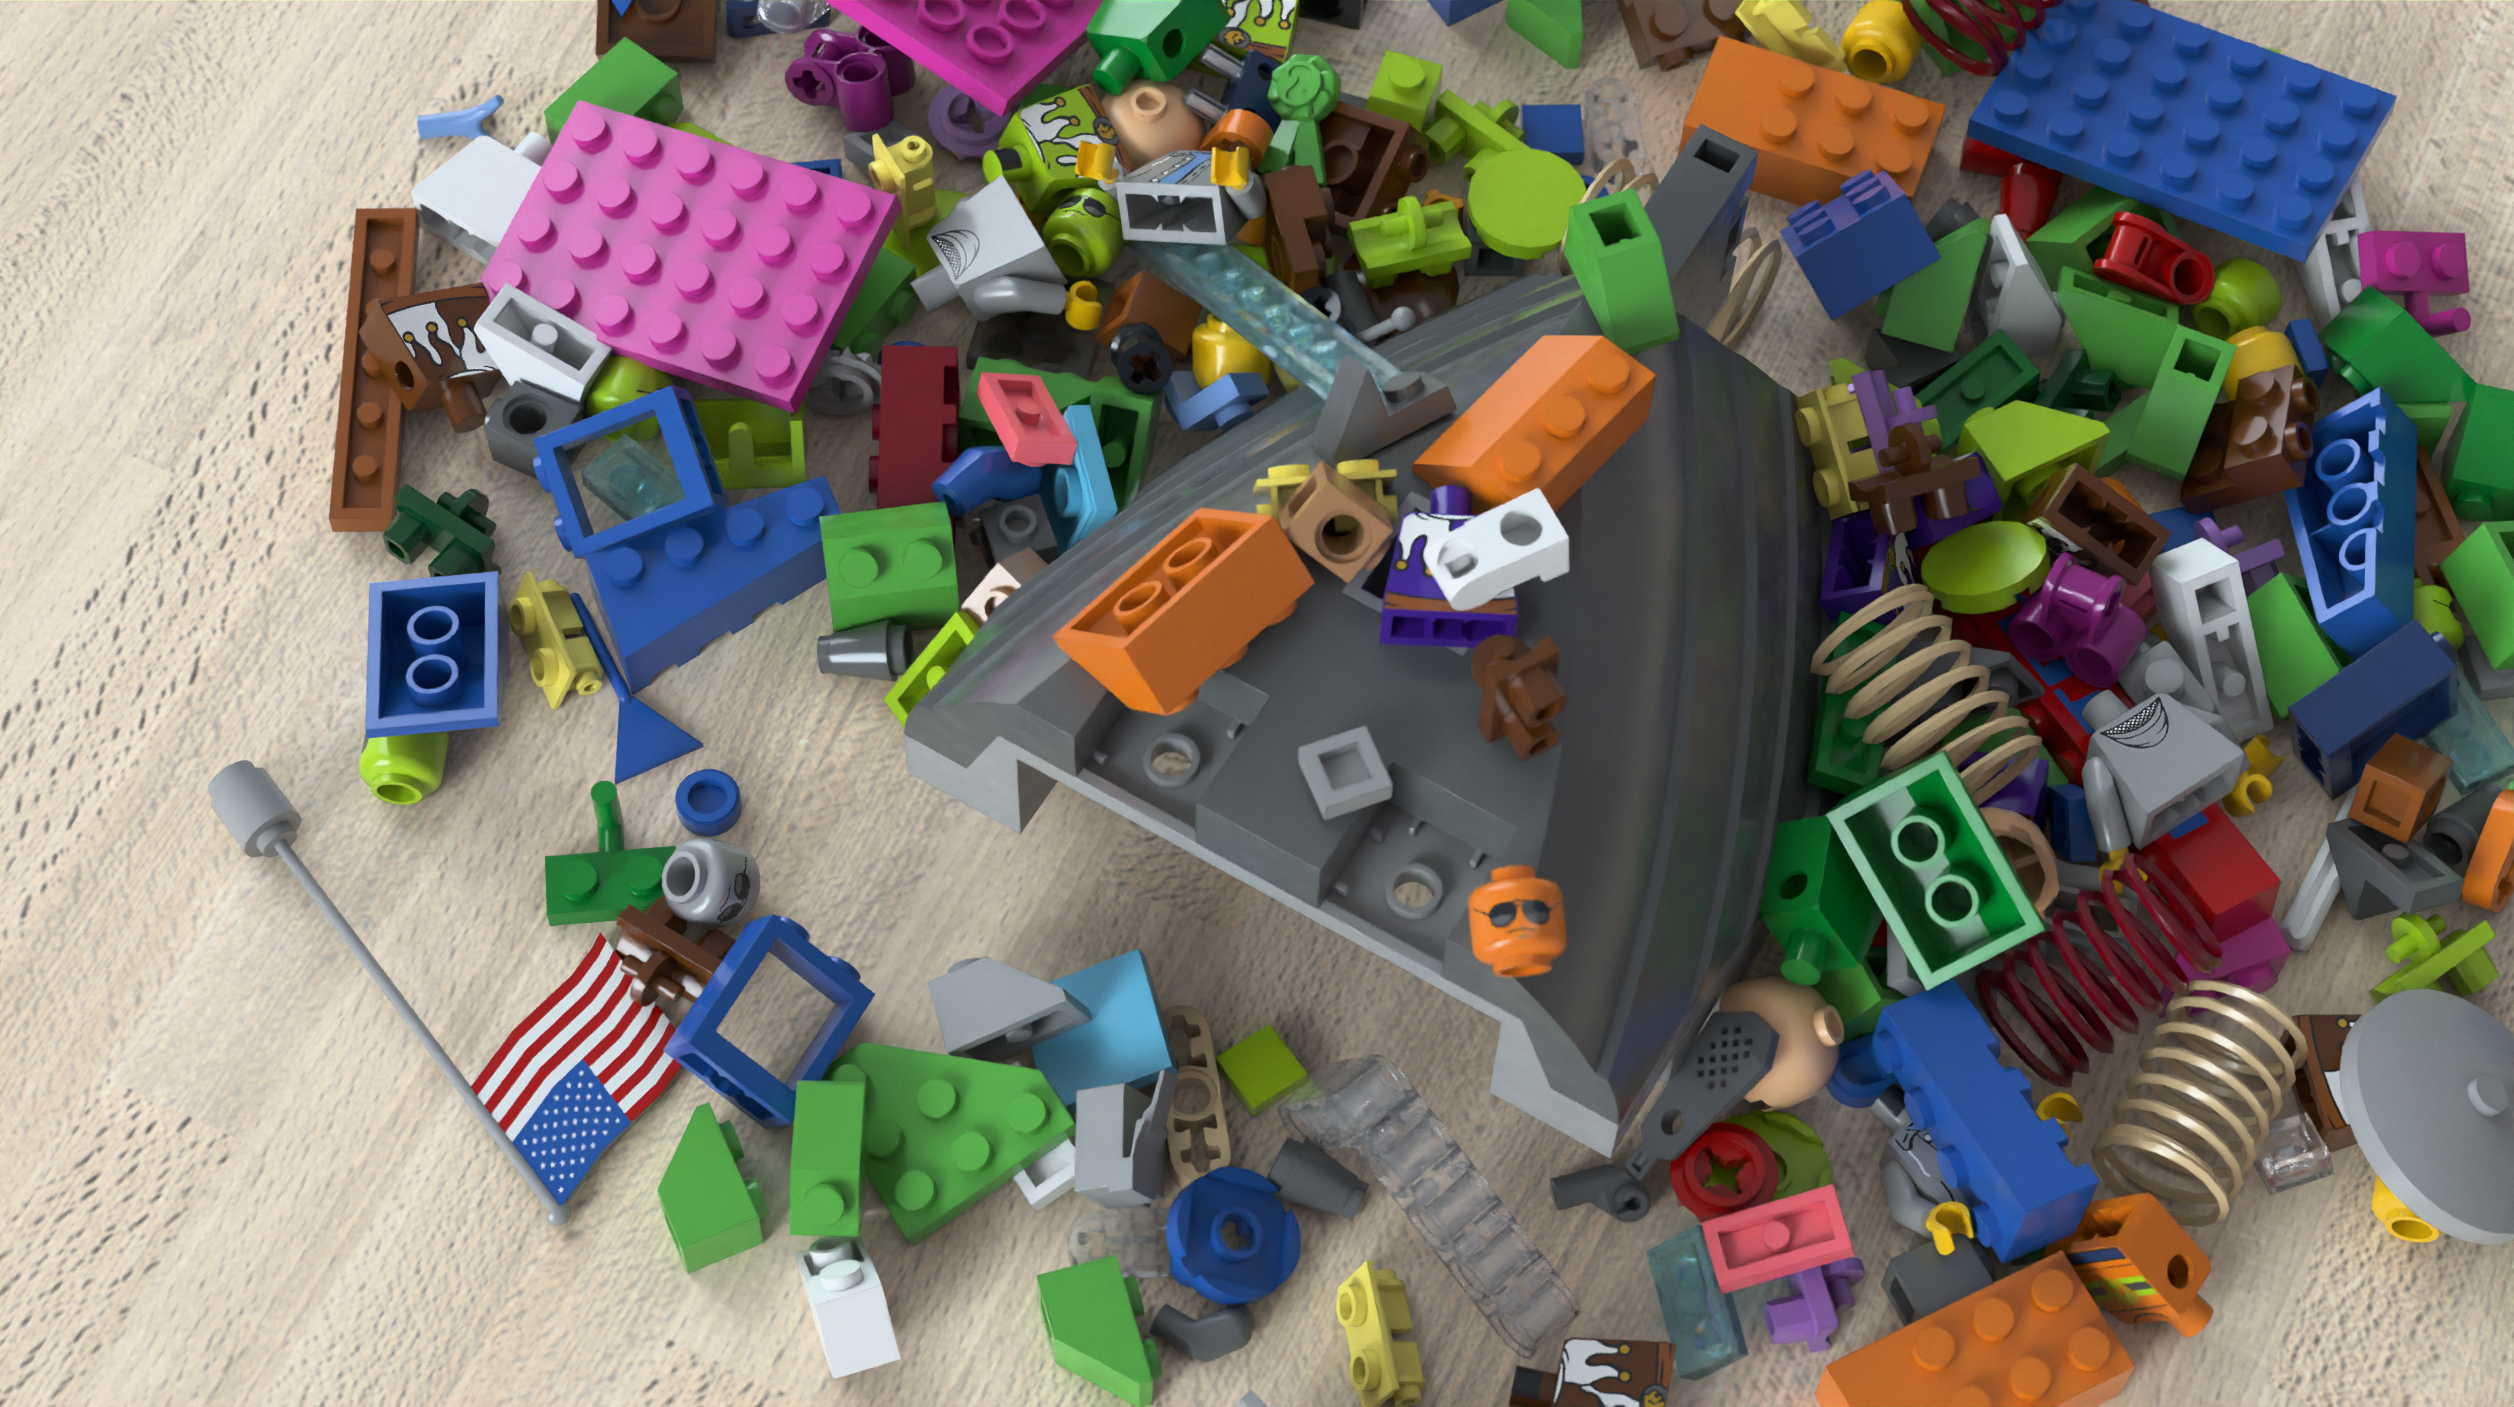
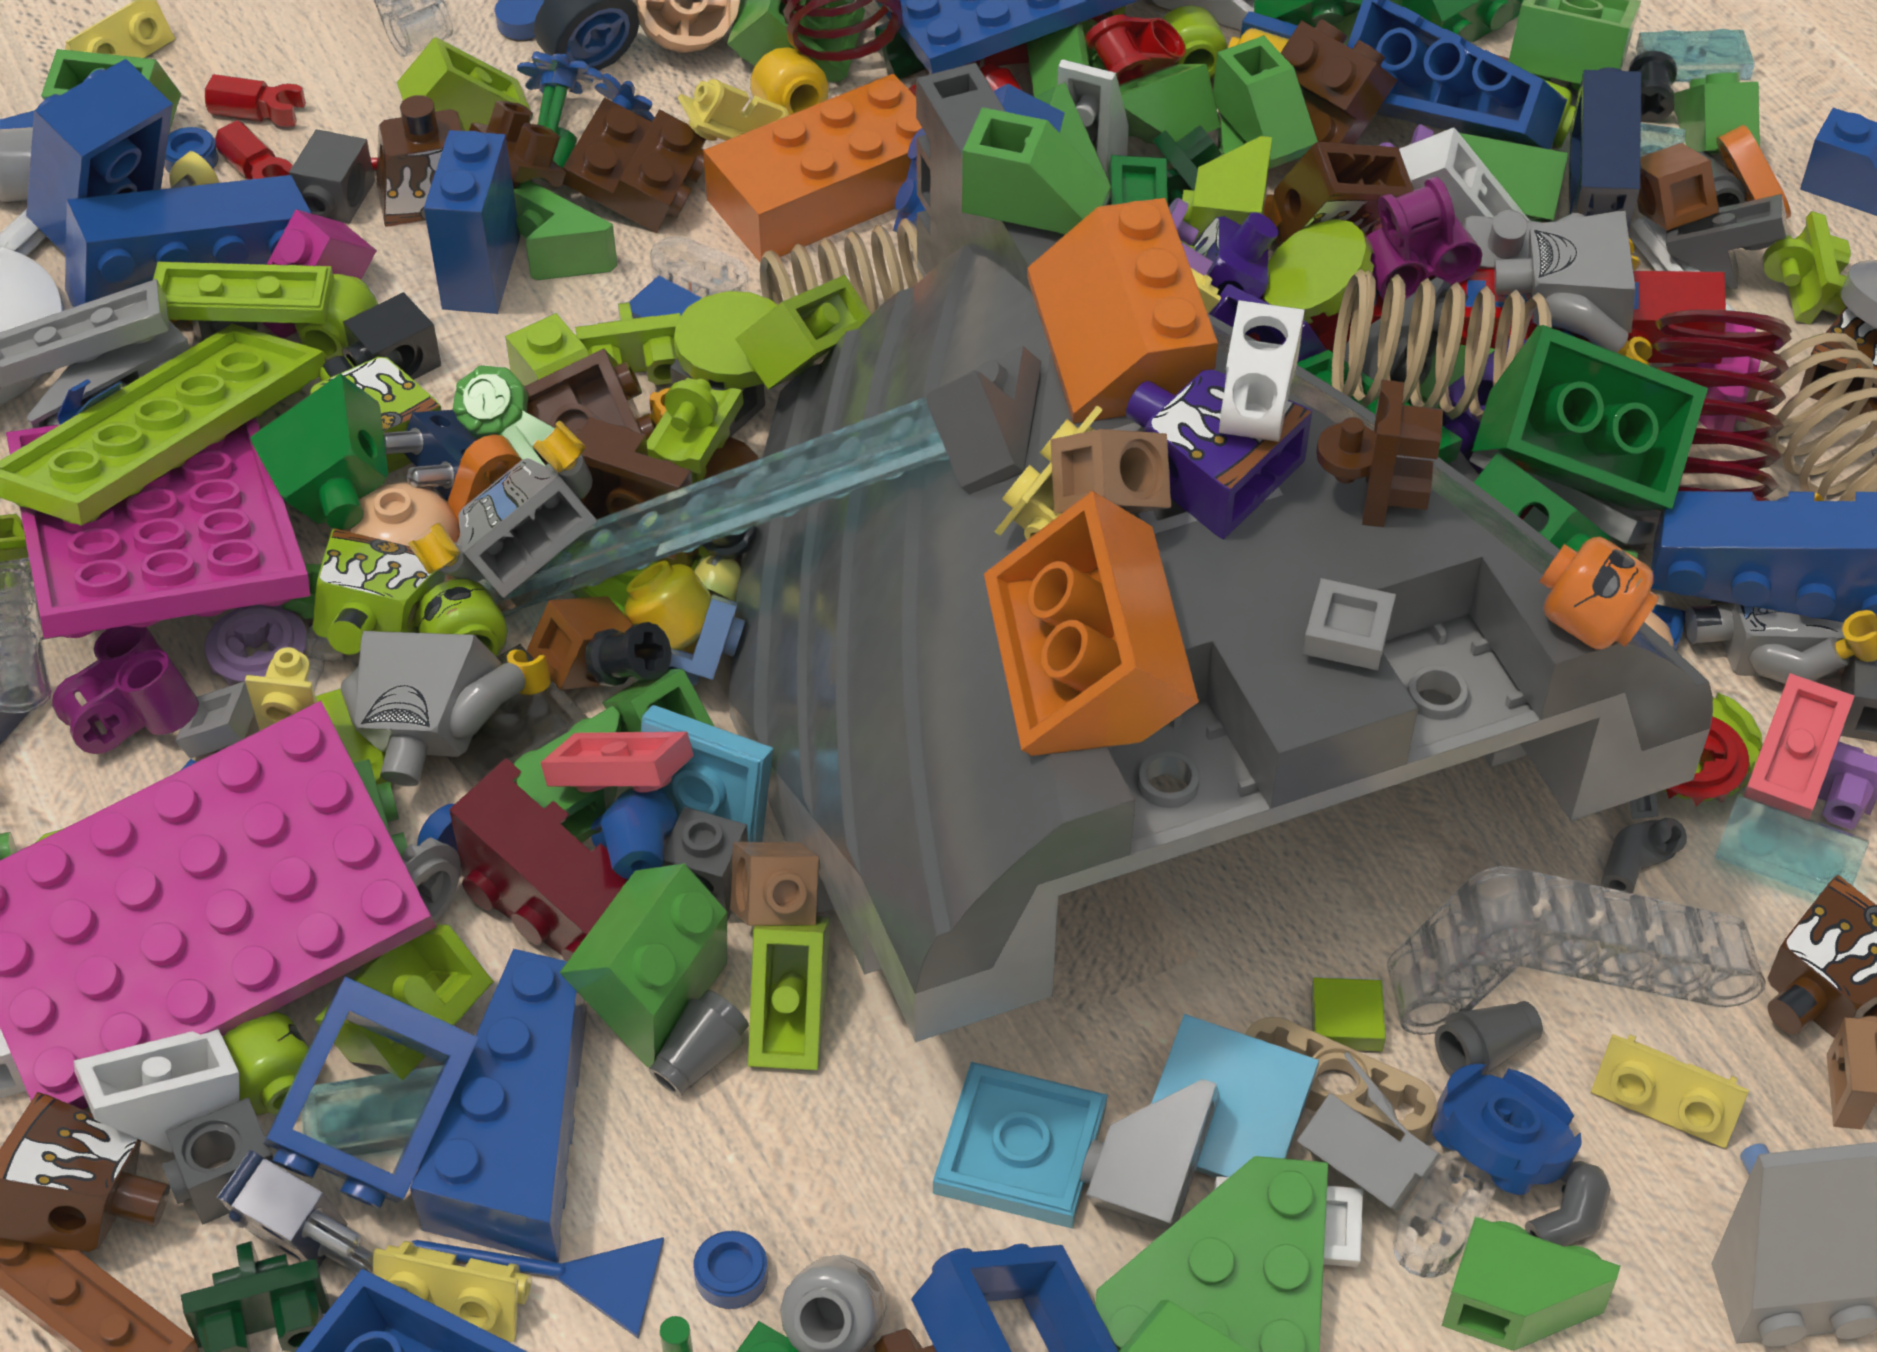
camera: 50 degrees left, 10 degrees down
reddish brown hips [1847,422,1981,535] -> none
none -> piece [217,1150,373,1274]
none -> lime slope [735,275,871,390]
none -> medium azure tile [933,1062,1107,1228]

